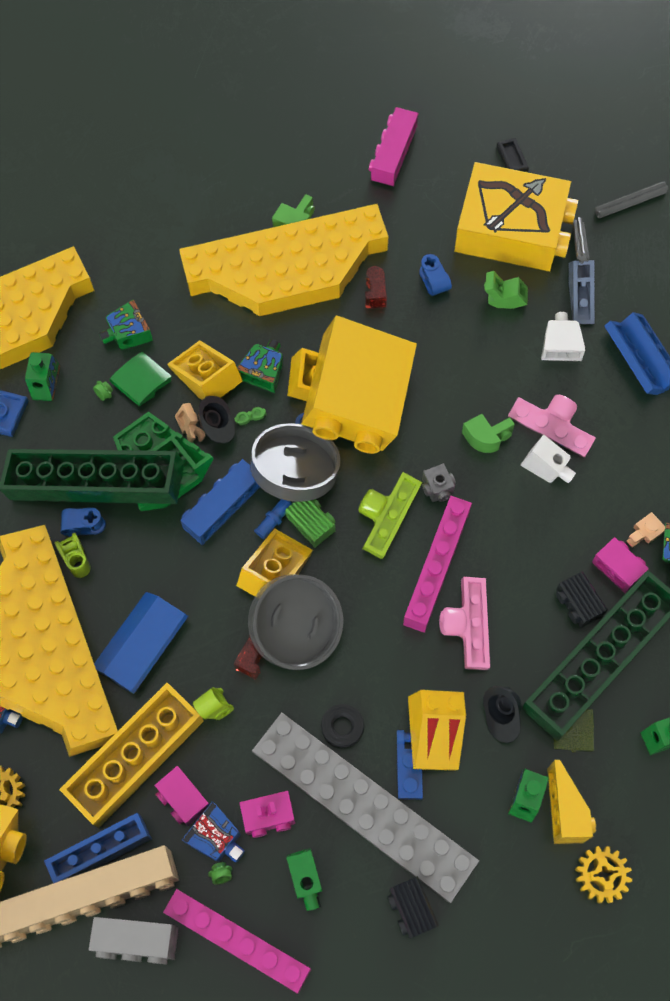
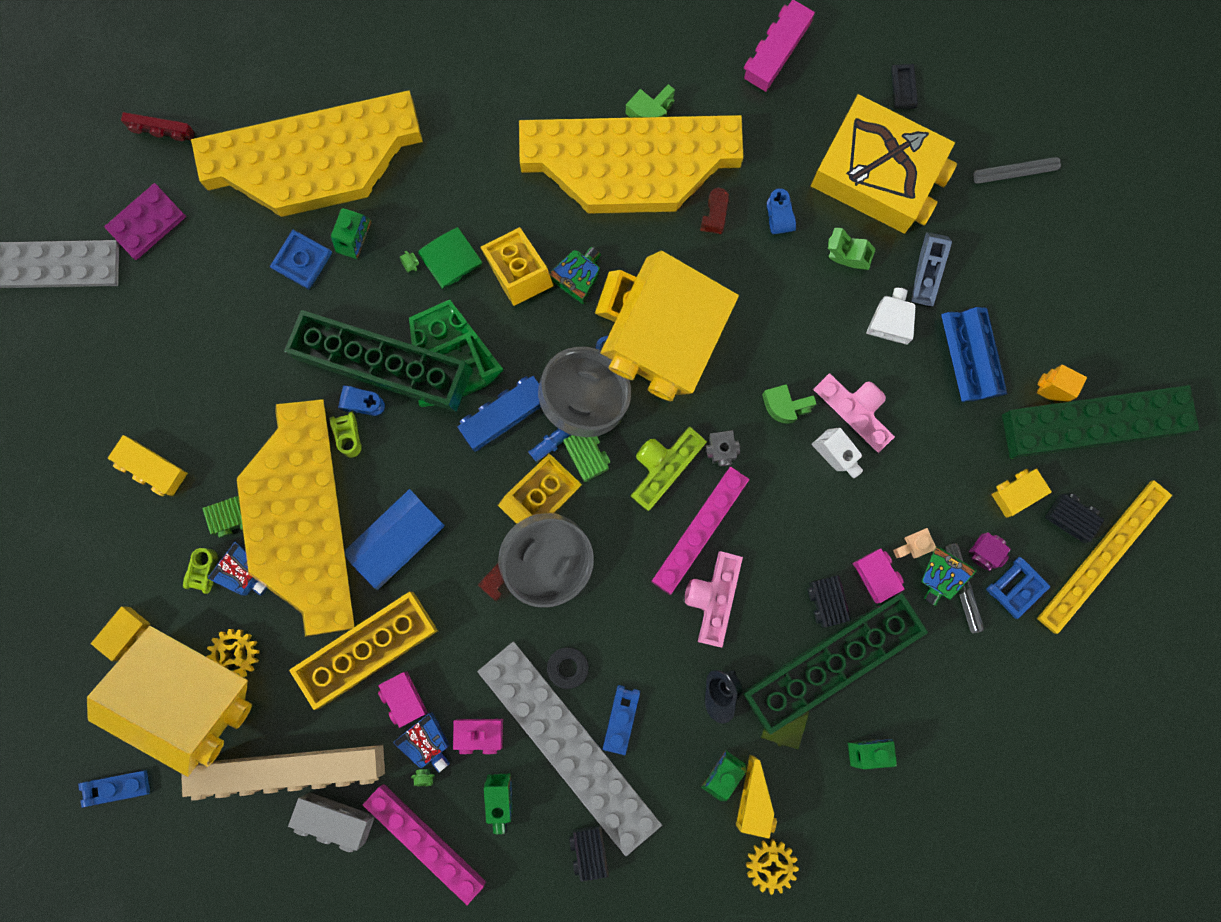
camera: 10 degrees right, 15 degrees up
blue brick [44,813,152,884] -> none
torso [99,299,153,350] -> none
light nougat plate [175,403,205,442] -> none
lime piece [193,687,234,720] -> none
black piece [197,395,235,443] -> none
bright green piece [234,407,267,425] -> none
yellow slope [408,690,466,770] -> none
dark grey axle [572,217,590,264] -> none

